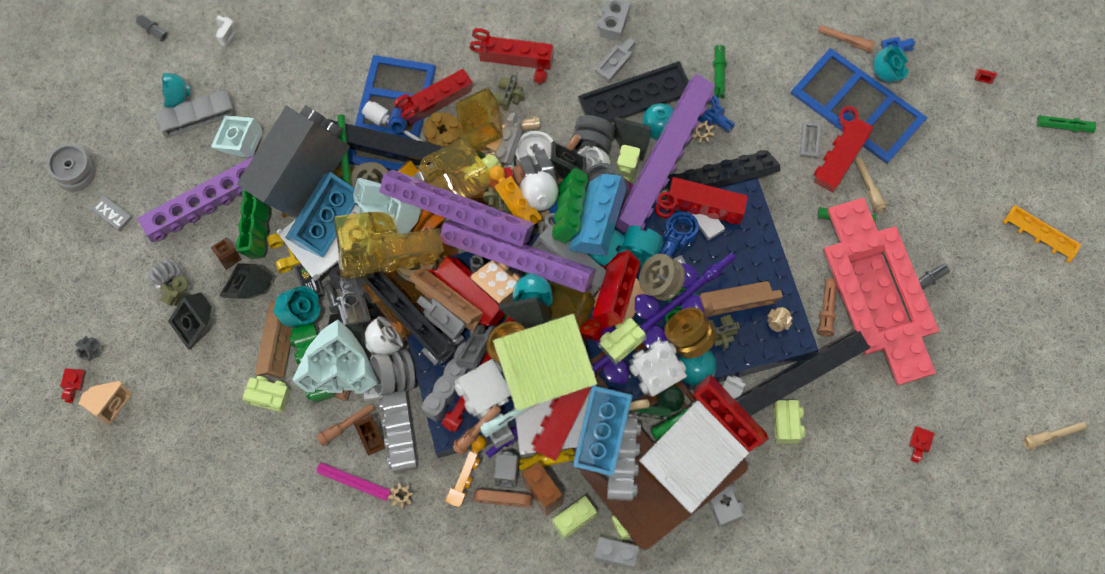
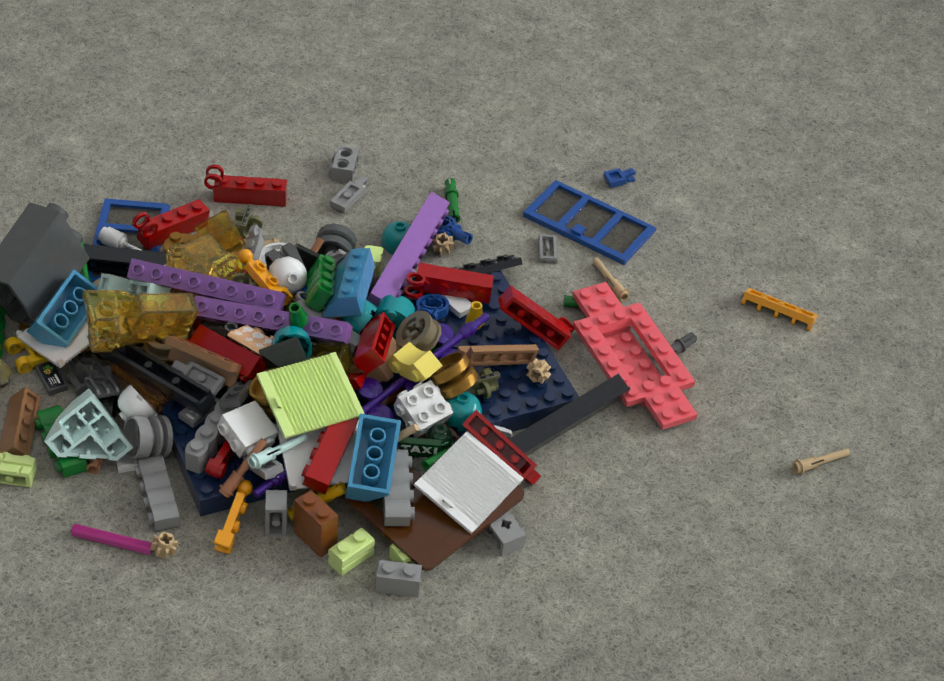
camera: 15 degrees left, 25 degrees down
teal brick [273,286,321,328] -> none
nougat pin [316,404,375,446] -> none
reddish brown slope [353,414,385,456] -> none
blue cone [388,108,406,133] -> none
nougat beam [473,490,532,508] -> none
red plate [533,68,547,85] -> none
black plate [578,61,689,123] -> none
yellowish green brick [599,318,646,364] -> none
pearl dark grey slope [614,117,651,161] -> none
yellowish green brick [773,400,805,444] -> none
red hinge [813,106,873,193] -> none
nougat pin [817,278,837,337] -> none
nougat pin [818,25,876,53] -> none
teal cylinder [874,45,909,83] -> none
red plate [909,426,935,463] -> none
red slope [974,68,997,84] -> none
green pin [1036,115,1096,134] -> none
none -> green cone [288,302,308,328]
none -> light yellow brick [386,342,443,382]
none -> yellow cone [465,301,484,330]
none -> red hinge [498,285,575,351]

